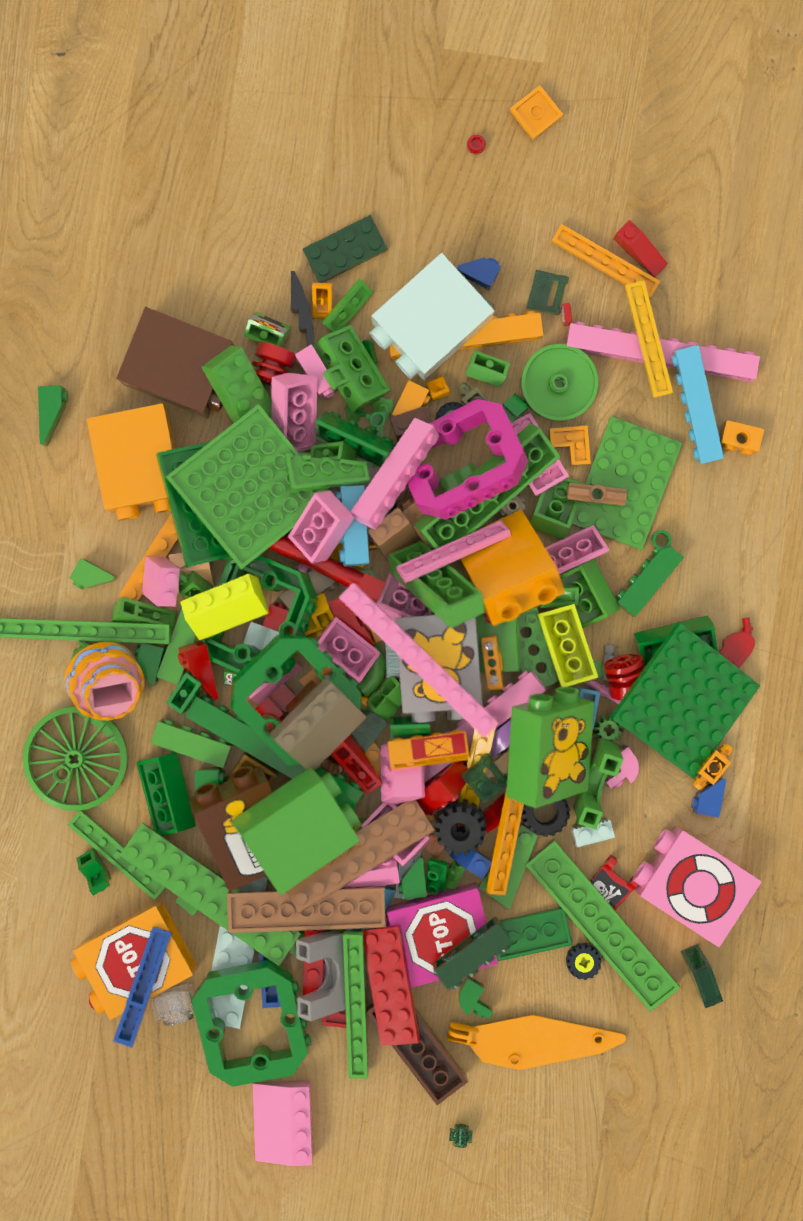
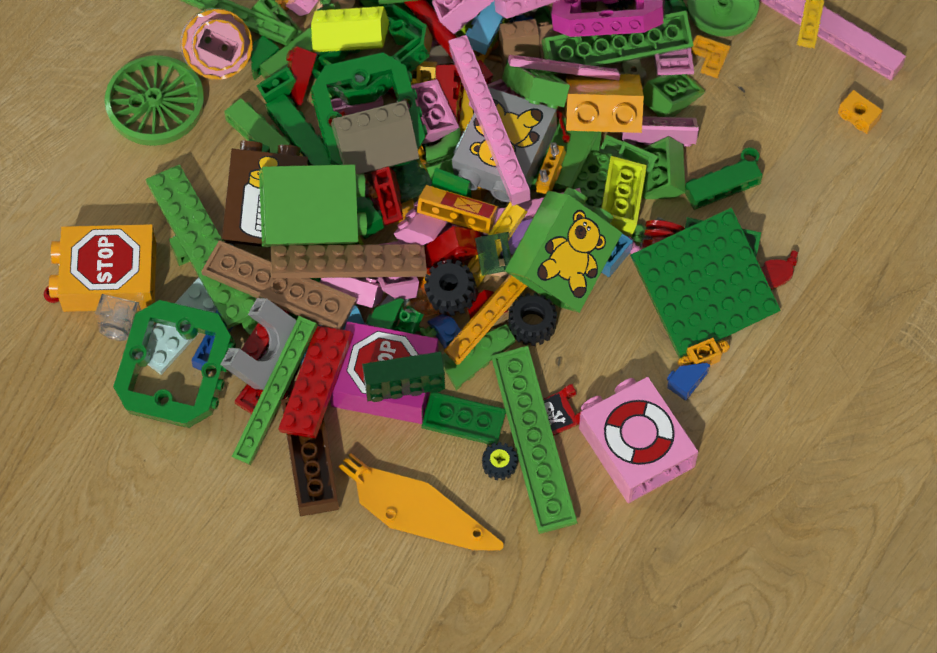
camera: 30 degrees right, 25 degrees down
bright green plate [67,810,166,900] -> none
green brick [76,848,112,896] -> none
blue slope [113,926,172,1048] -> none
green slope [136,752,196,835] -> none
bright pink slope [253,1081,313,1166] -> none
clear green gear [449,1124,473,1148] -> none
green brick [458,976,493,1019] -> none
medium nougat piece [567,483,627,506] -> none
bright green plate [571,416,682,550] -> none
light aqua brick [571,817,615,847] -> none
bright green arch [573,738,624,830] -> none
bright green gear [592,713,624,742] -> none
bright pink brick [605,746,639,788] -> none
medium azure brick [671,344,724,464] -> none
clear green slope [680,944,723,1009] -> none

